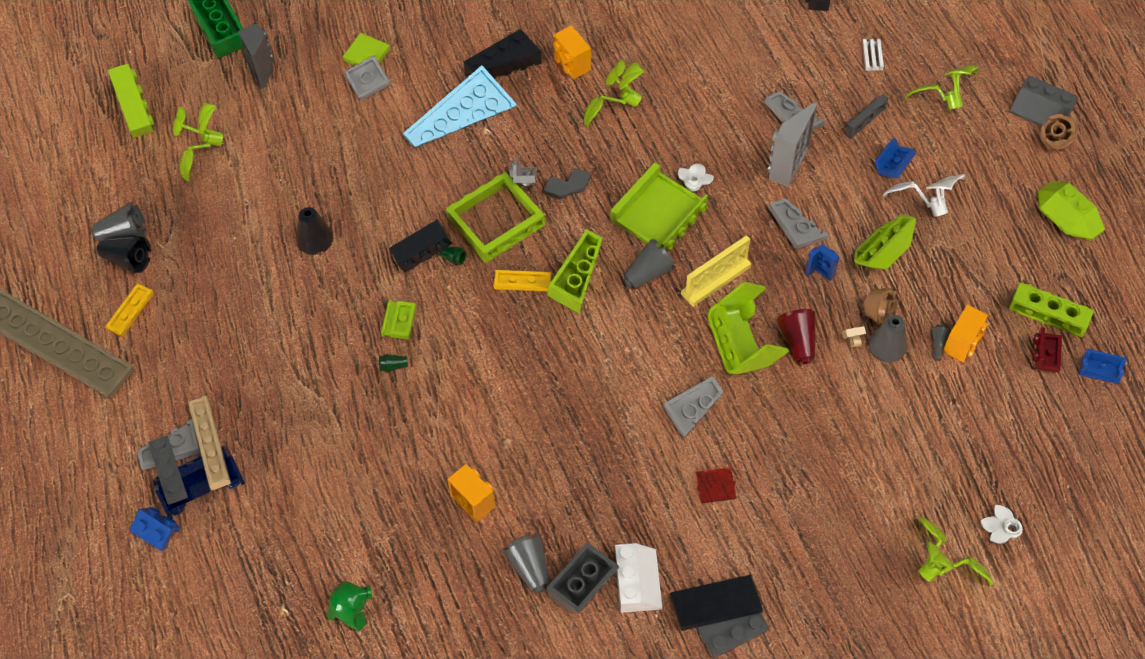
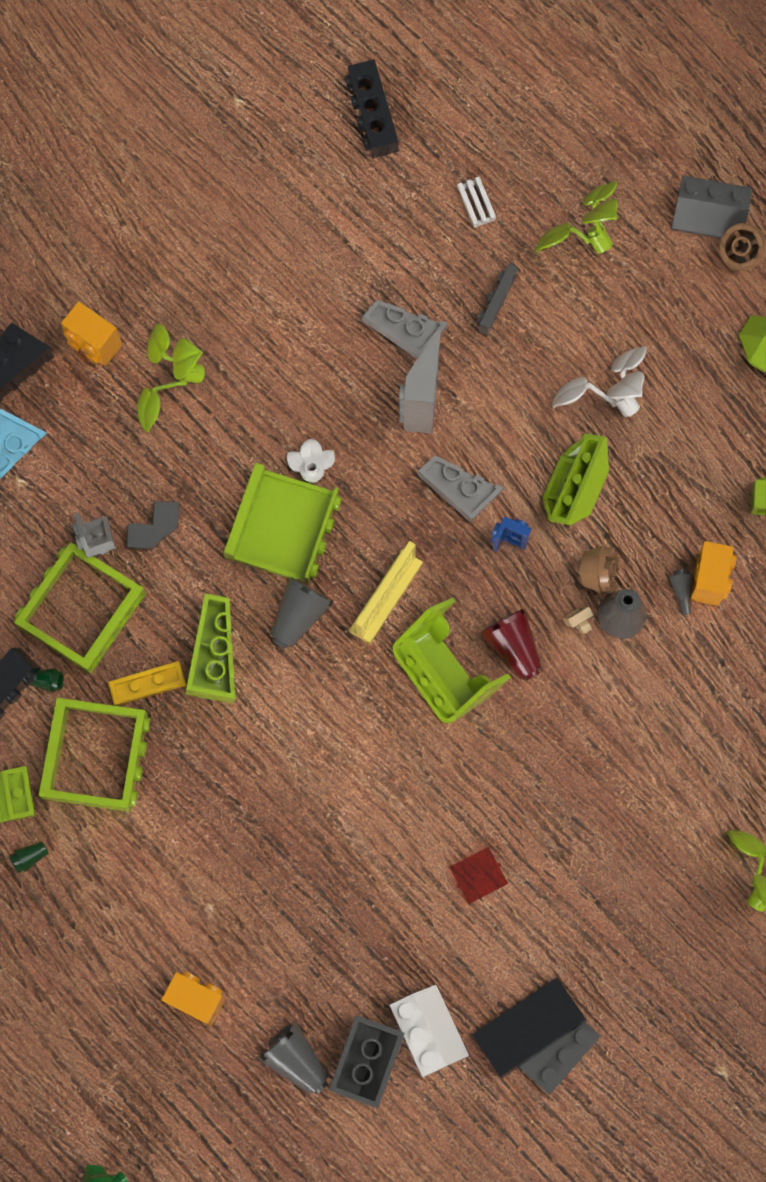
camera: 20 degrees left, 15 degrees up
light grey wing [663,376,723,438] -> none
blue bracket [875,138,916,179] -> none
none -> lime window [39,698,151,812]

